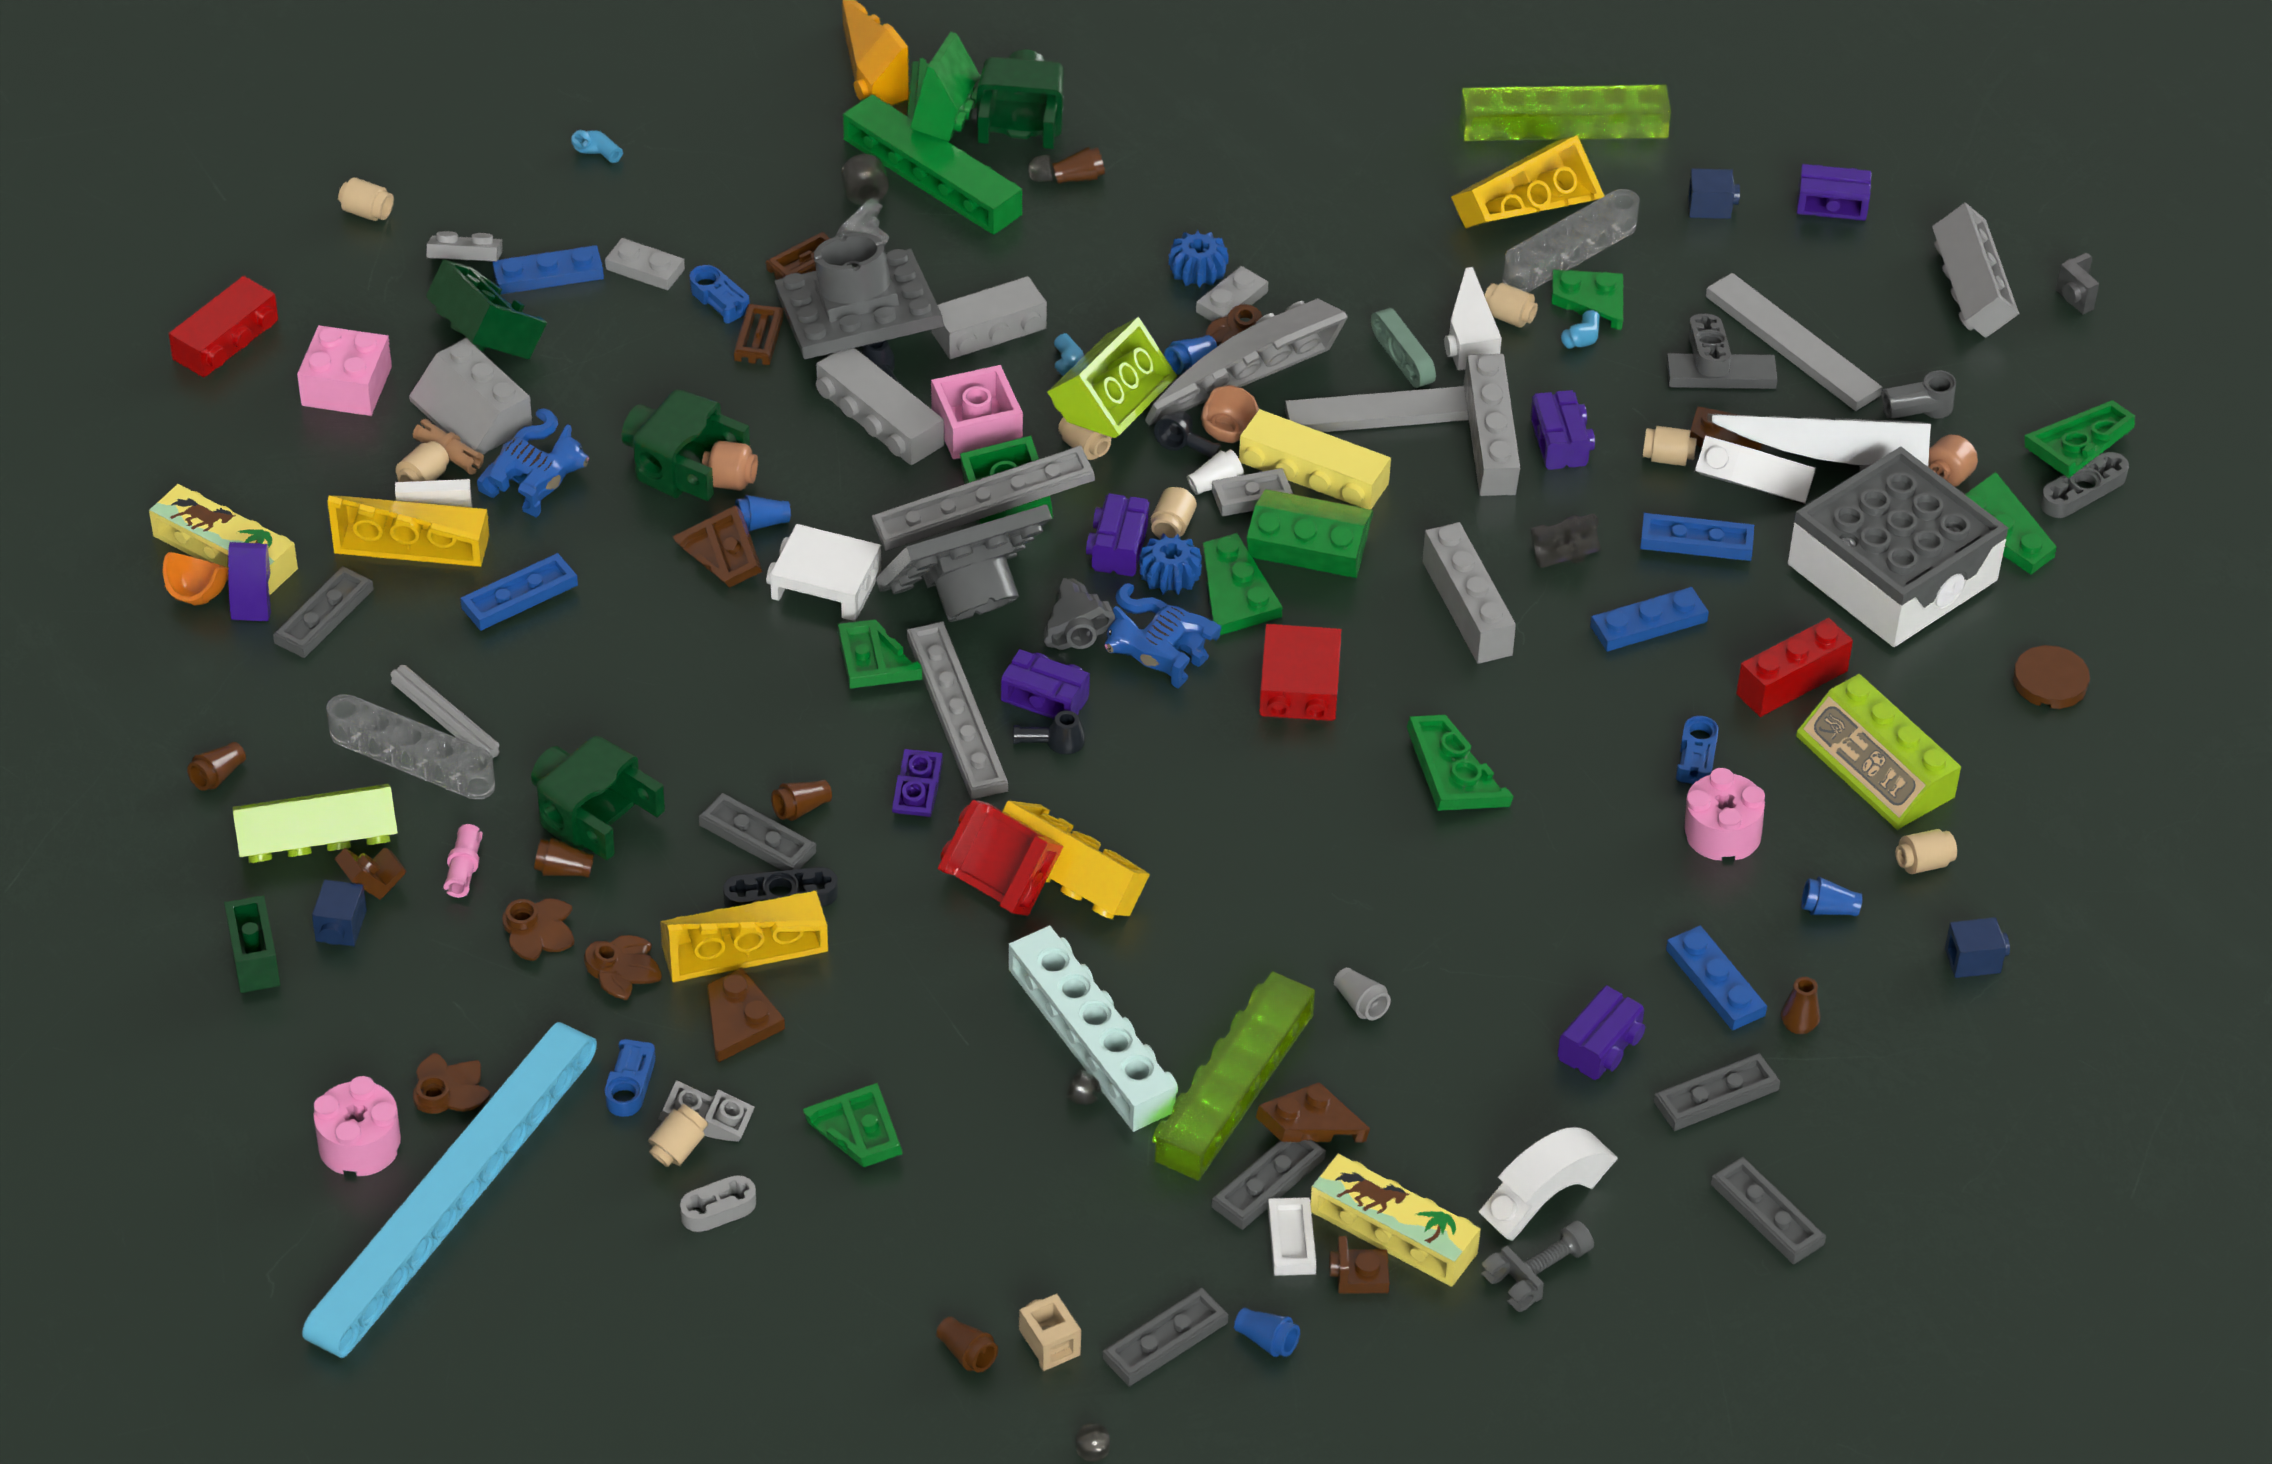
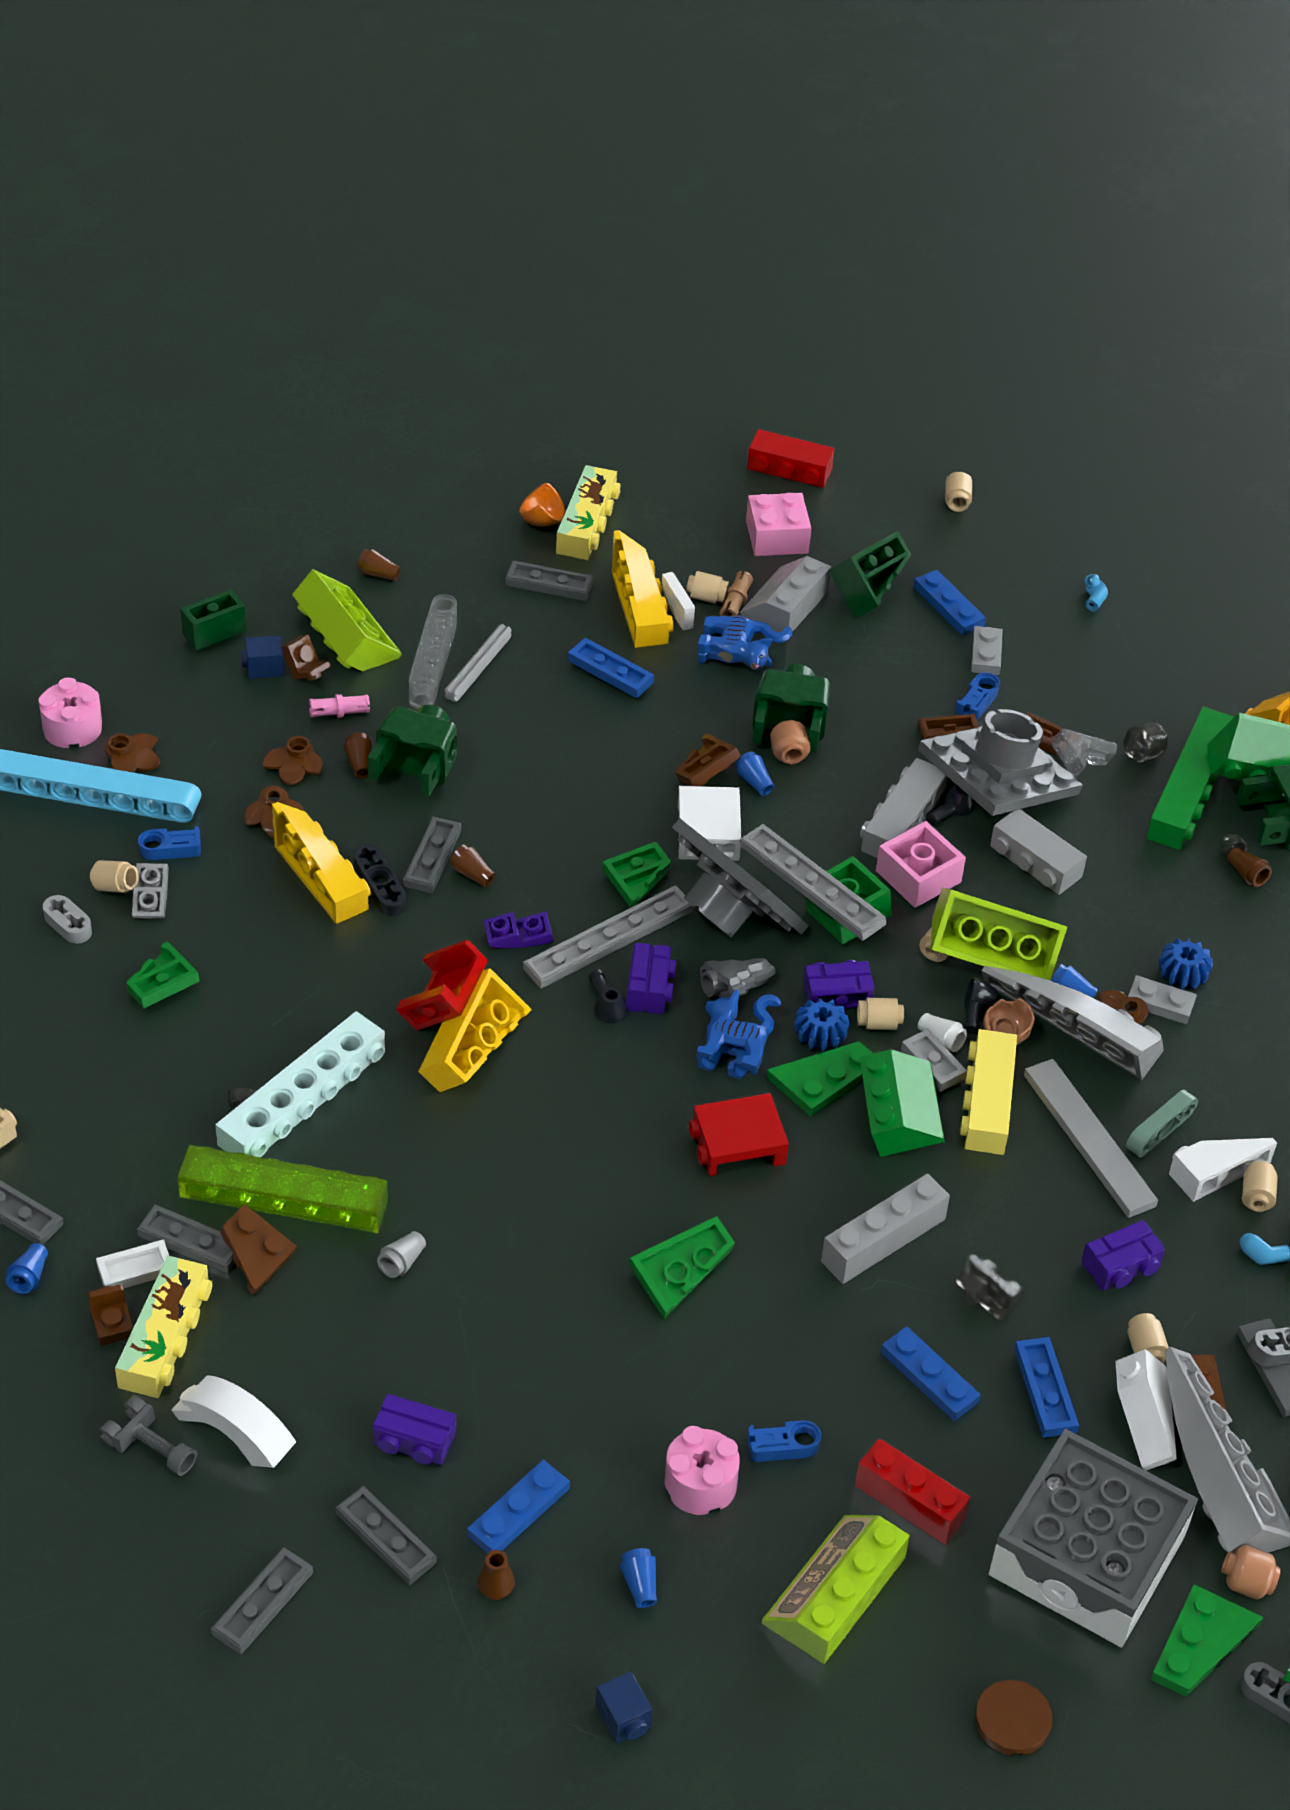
camera: 70 degrees right, 0 degrees up
dark purple slope [228,542,271,621] -> none
light grey plate [427,231,502,261] -> none
reddish brown wing [708,967,785,1062] -> none
dark azure arm [1054,333,1084,376] -> none
light grey brick [1464,354,1520,496] -> none
tan brick [1896,829,1957,874] -> none

